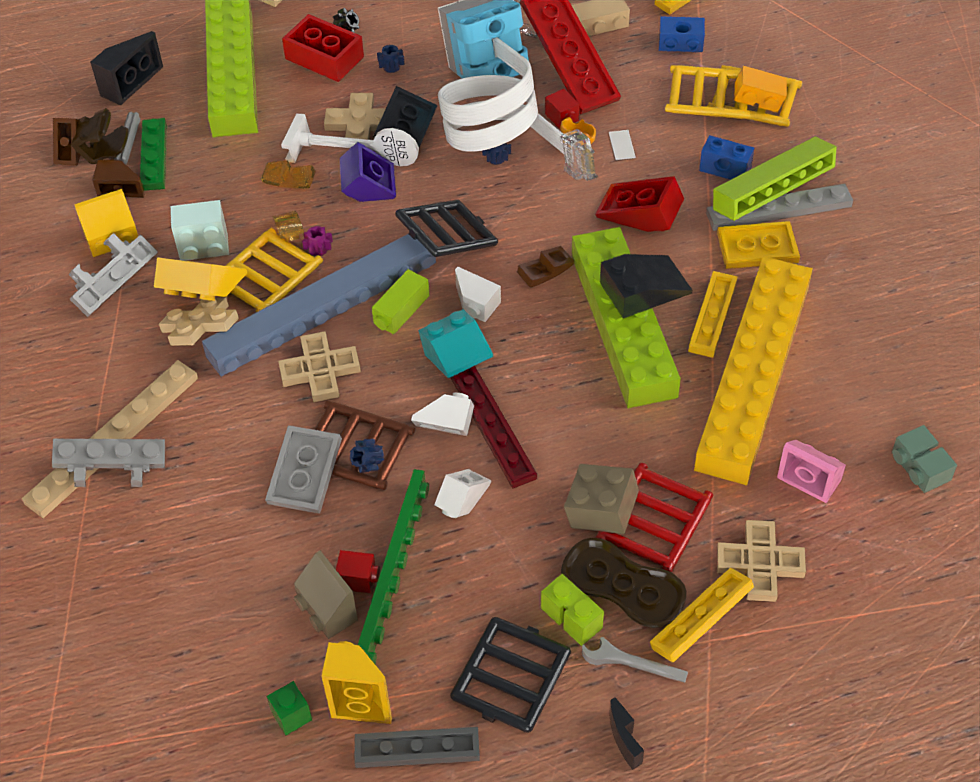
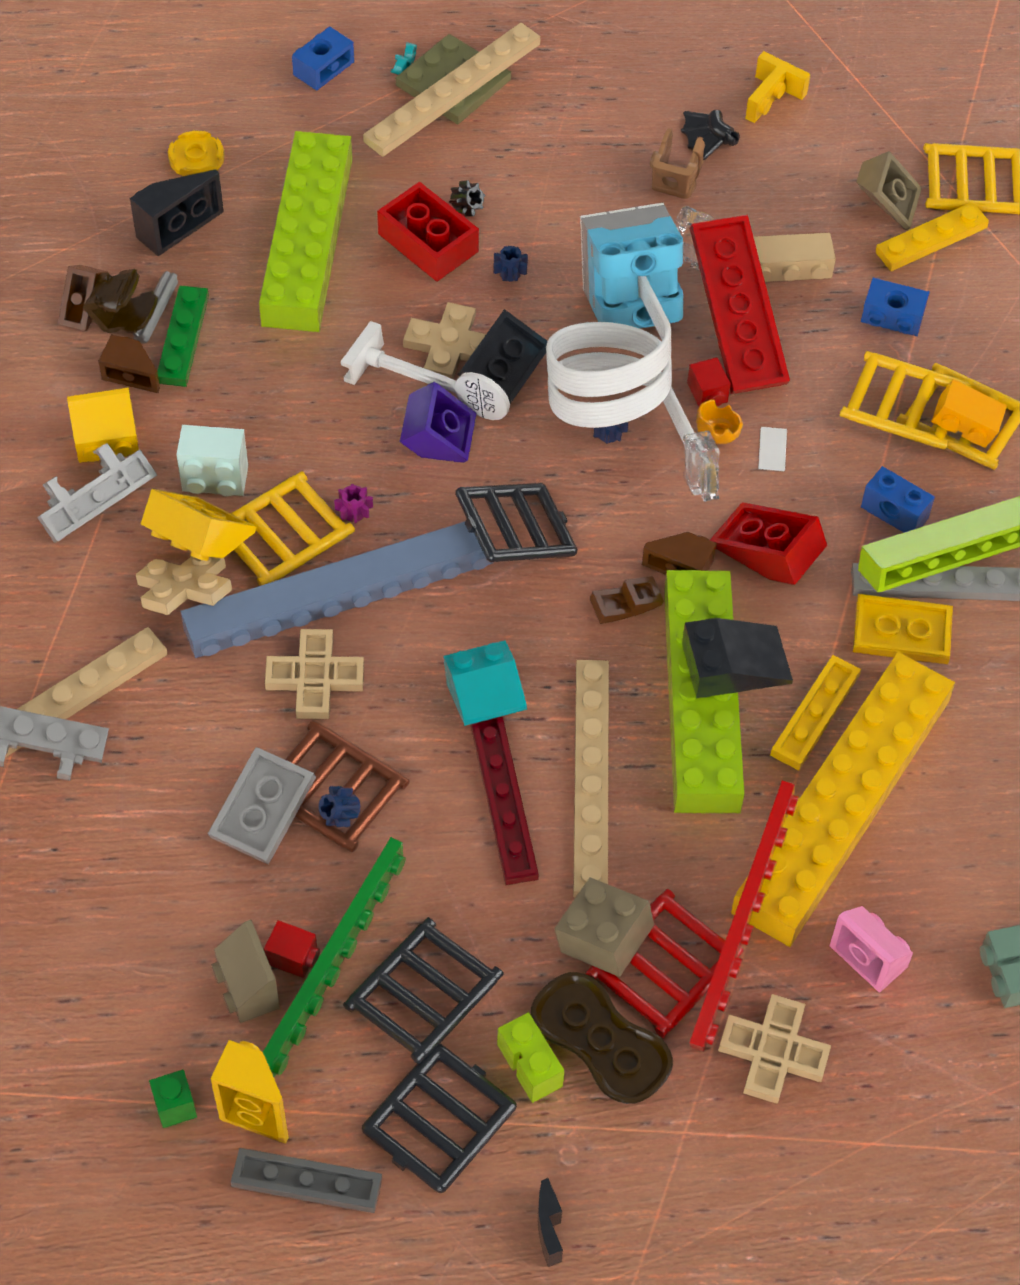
camera: 10 degrees right, 5 degrees up
clear yellow slope [261,160,316,189] -> none
clear yellow slope [272,211,304,242] -> none
lime brick [372,269,430,334] -> none
white slope [411,392,474,436] -> none
white slope [434,469,491,518] -> none
white slope [455,267,501,322] -> none
light grey piece [582,637,688,683] -> none
yellow plate [650,567,754,663] -> none
none -> yellow tile [168,130,225,176]
none -> black bar [343,917,504,1064]
none -> tan plate [573,660,609,897]
none -> reddish brown slope [642,532,717,575]
none -> red plate [689,780,799,1052]

